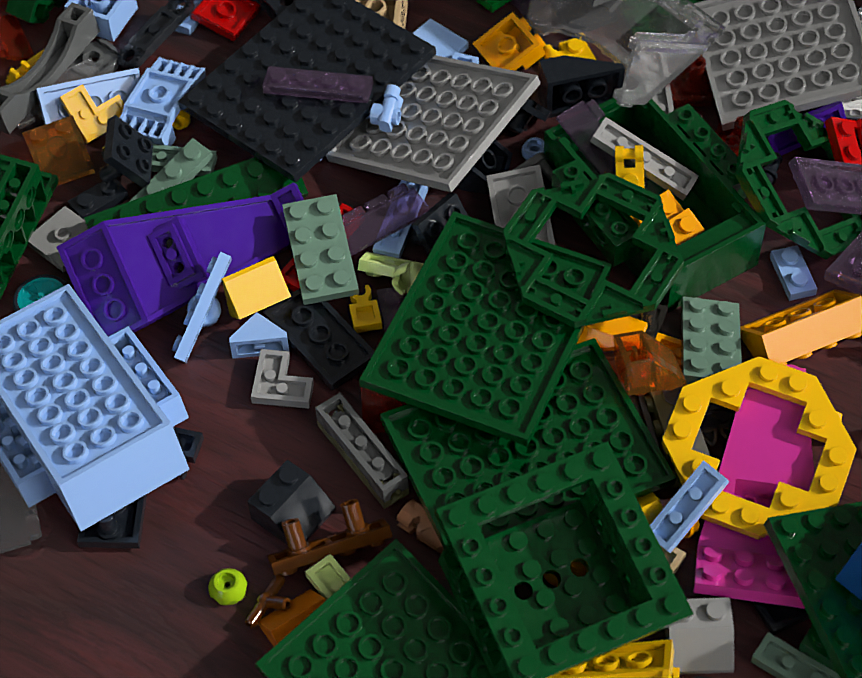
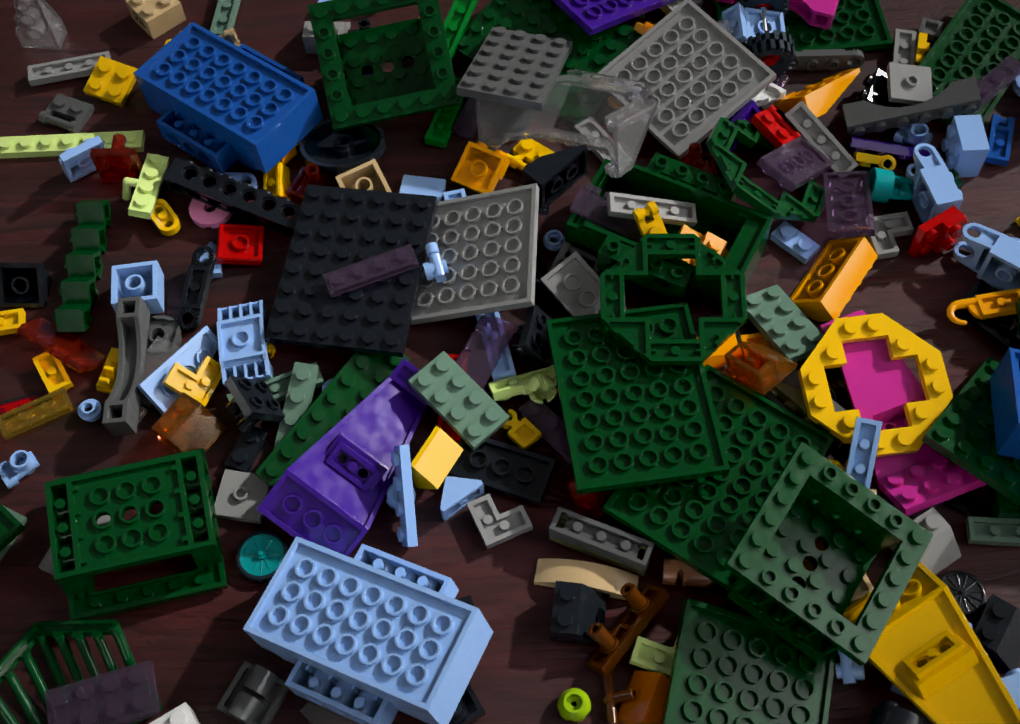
camera: 30 degrees left, 5 degrees up
none -> tan slope [534,558,639,600]

